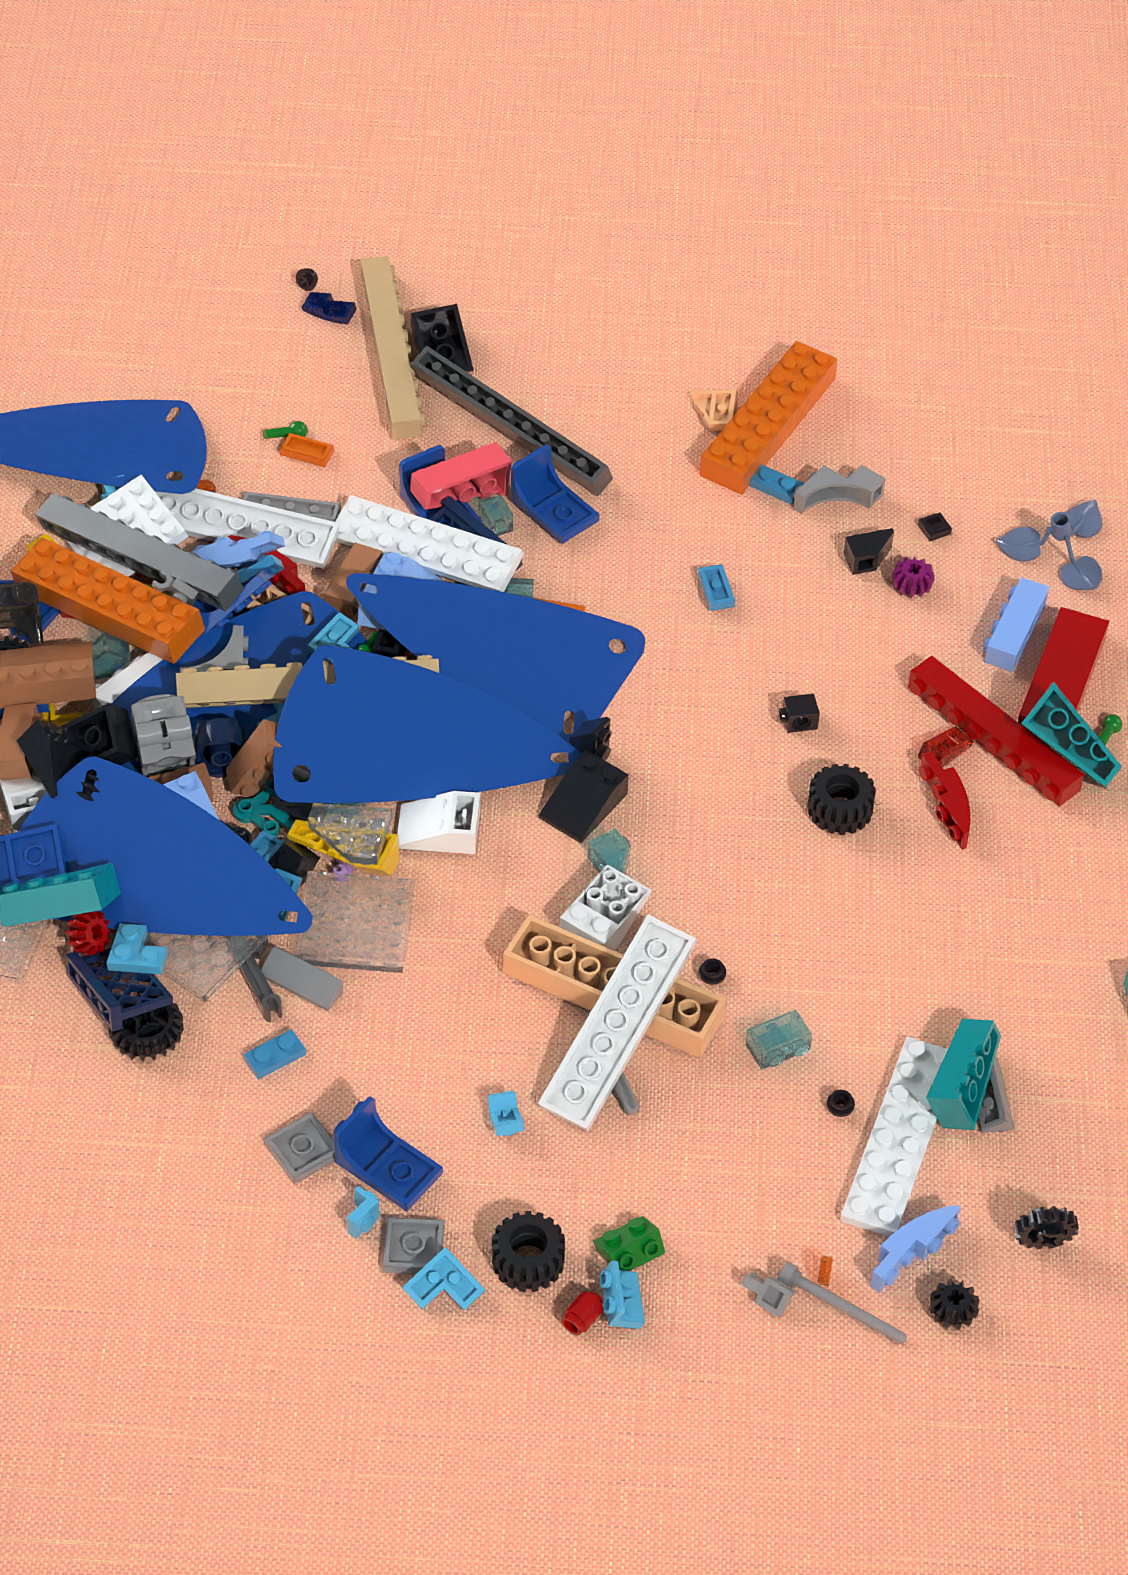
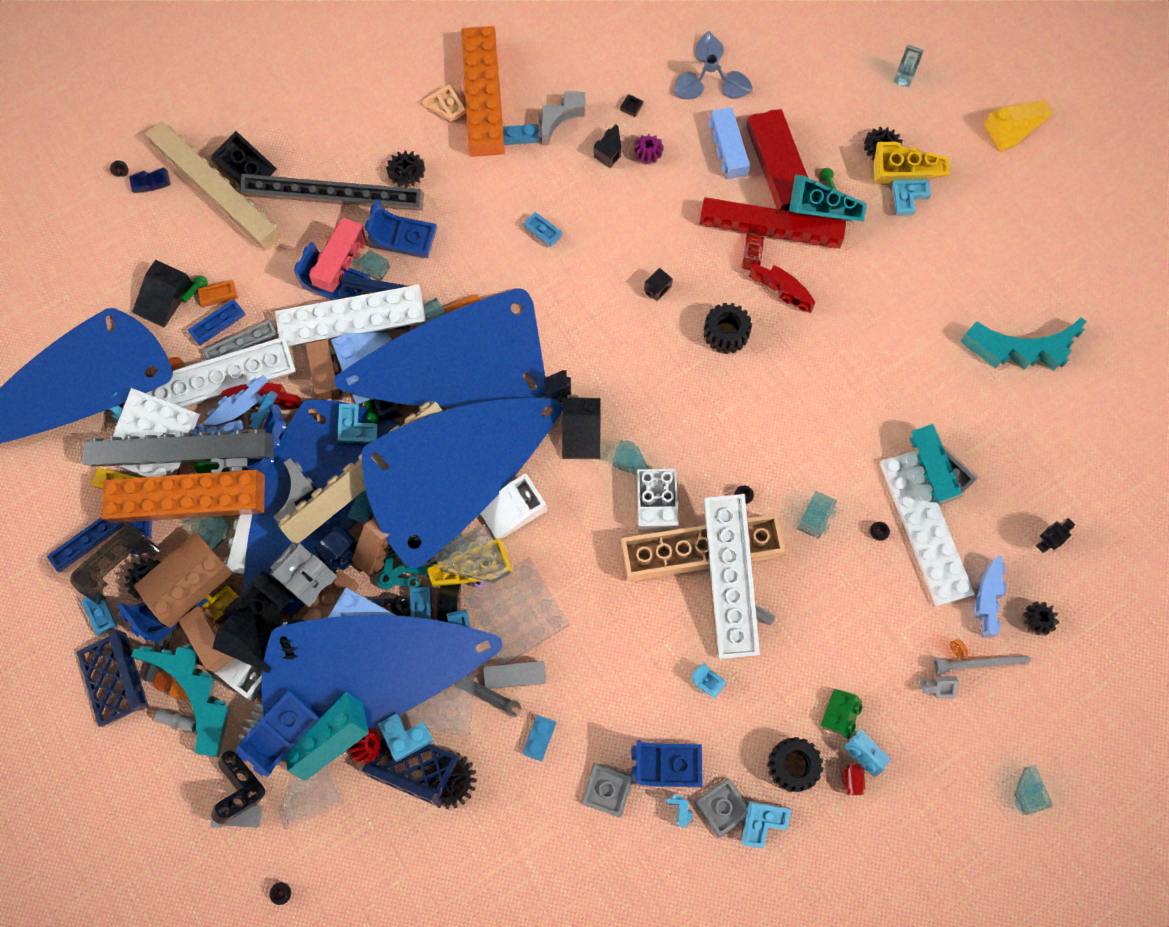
camera: 35 degrees left, 20 degrees up
none -> black slope [132,259,193,328]
none -> blue plate [188,299,246,346]
none -> black gear [386,150,425,188]
none -> clear light blue slope [1014,765,1053,815]

